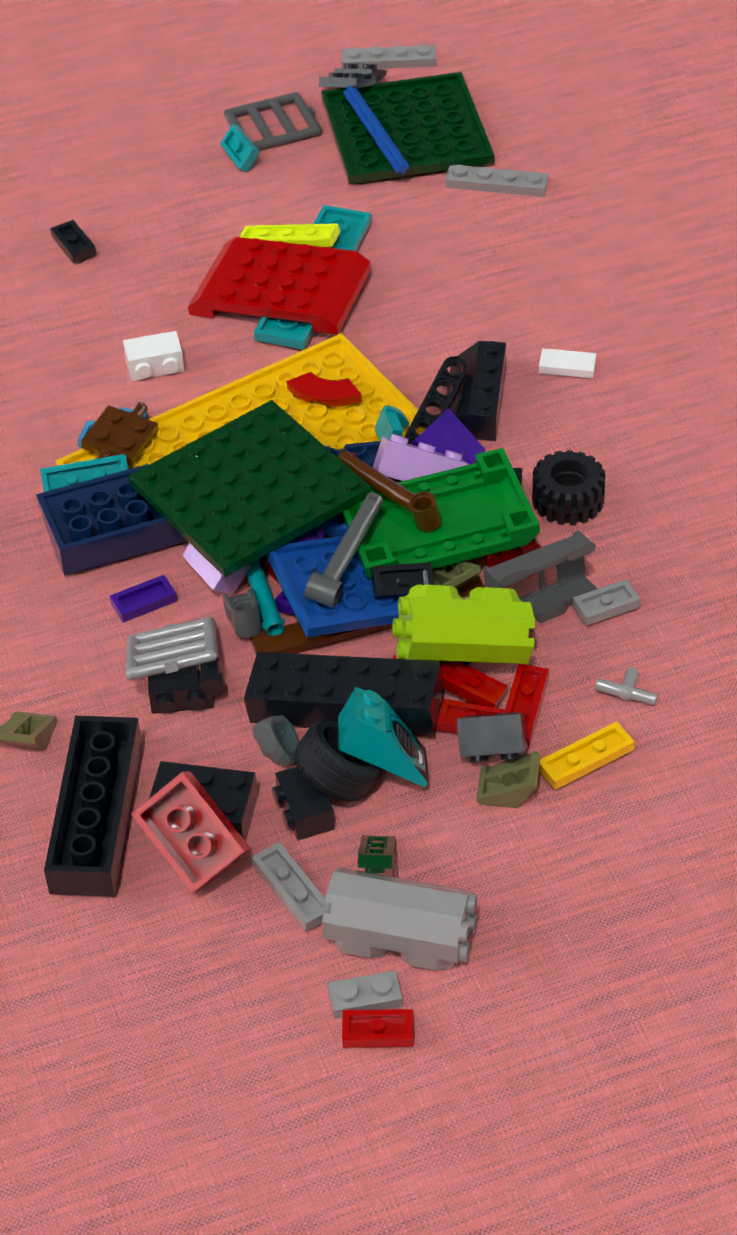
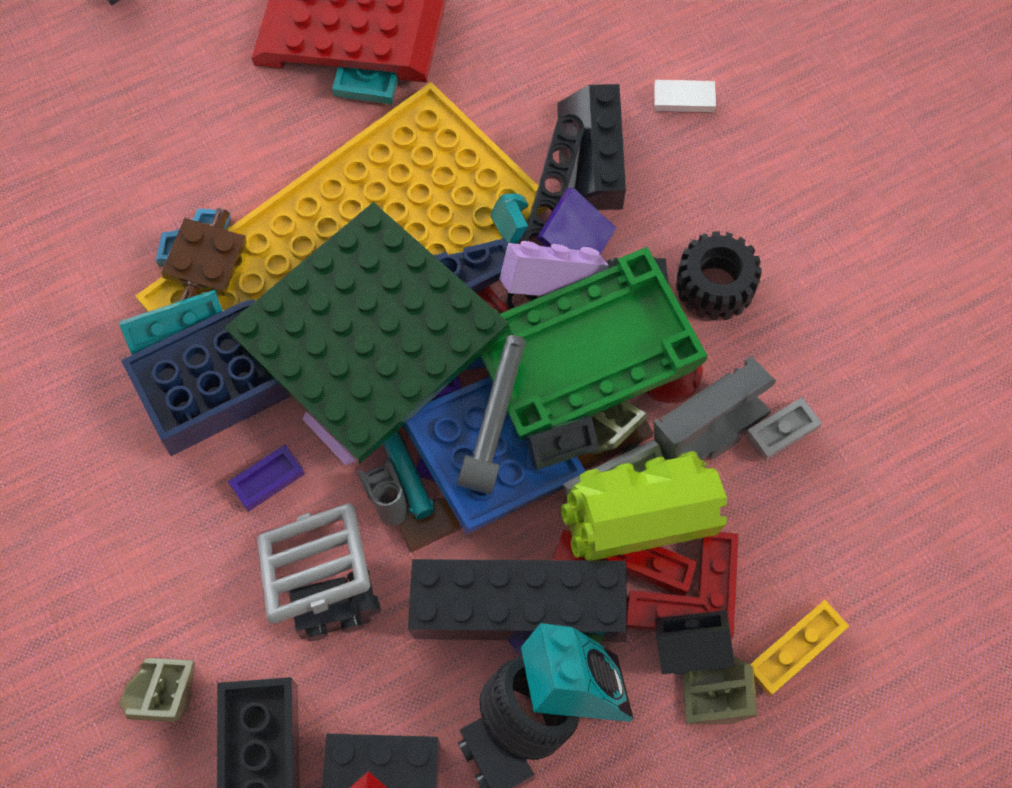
camera: 10 degrees left, 20 degrees up
white brick [123,331,184,382] -> none
dark grey rock [252,715,299,766] -> none
red tile [286,372,362,407] -> none
reddish brown piece [337,451,442,532] -> none
light grey piece [595,668,658,706] -> none

